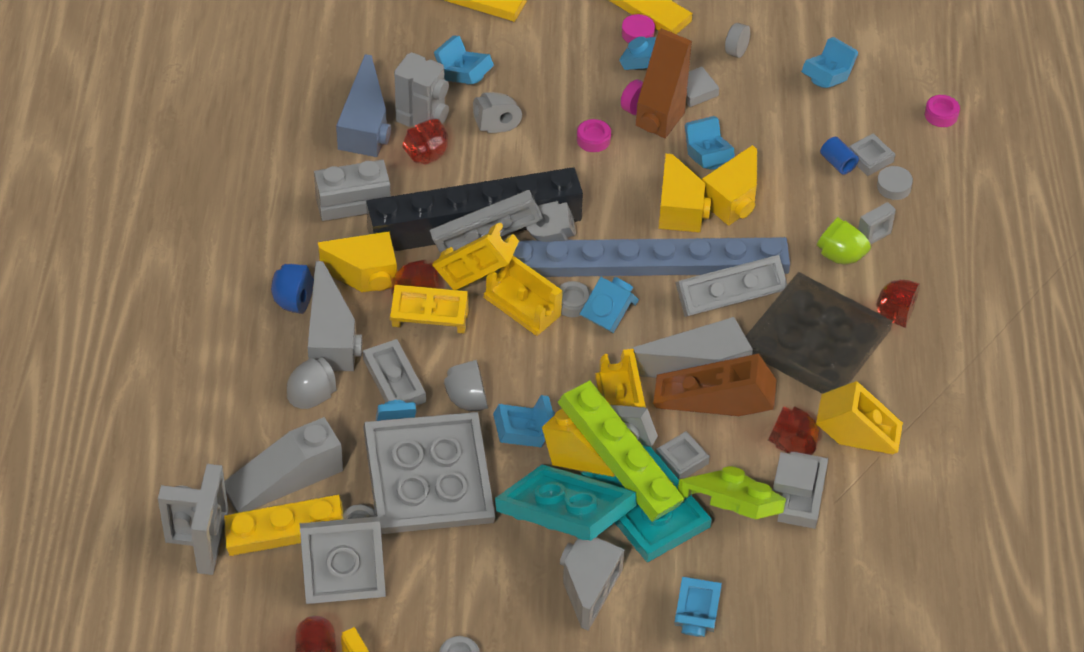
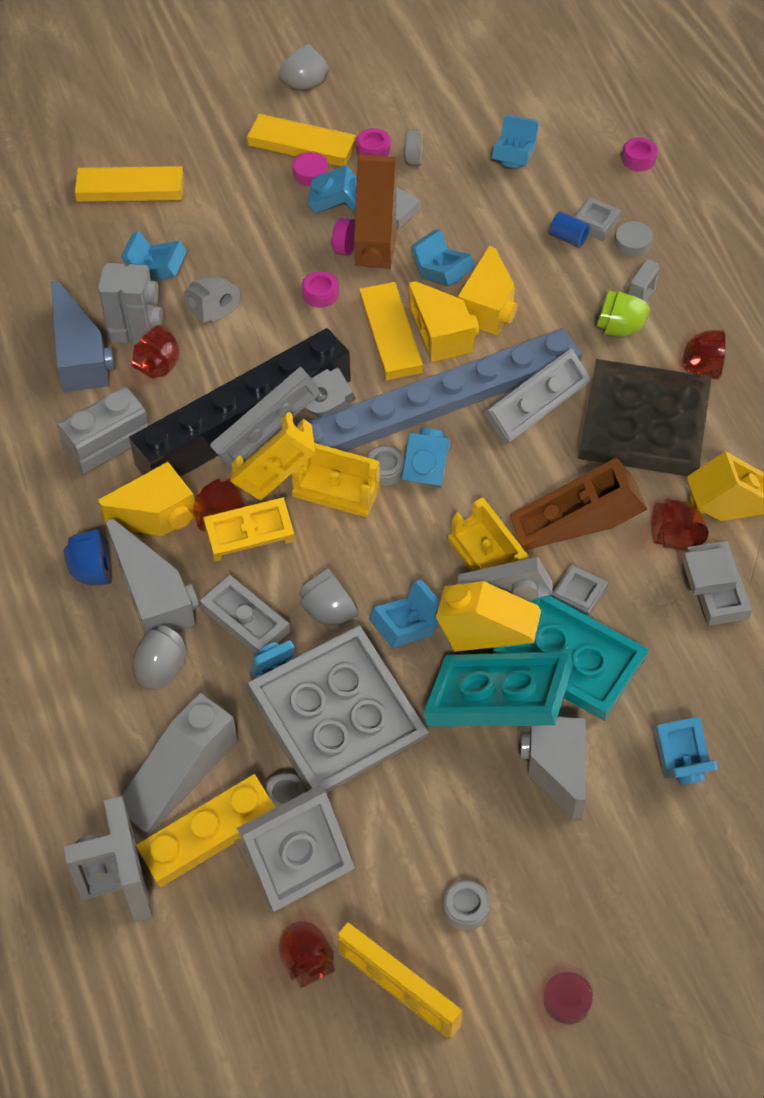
camera: 20 degrees left, 5 degrees up
lime plate [557,380,685,522] -> none
light grey slope [632,317,753,378] -> none
lime wing [677,466,786,520] -> none
none -> dark pink tile [356,128,391,157]
none -> yellow tile [359,282,423,381]

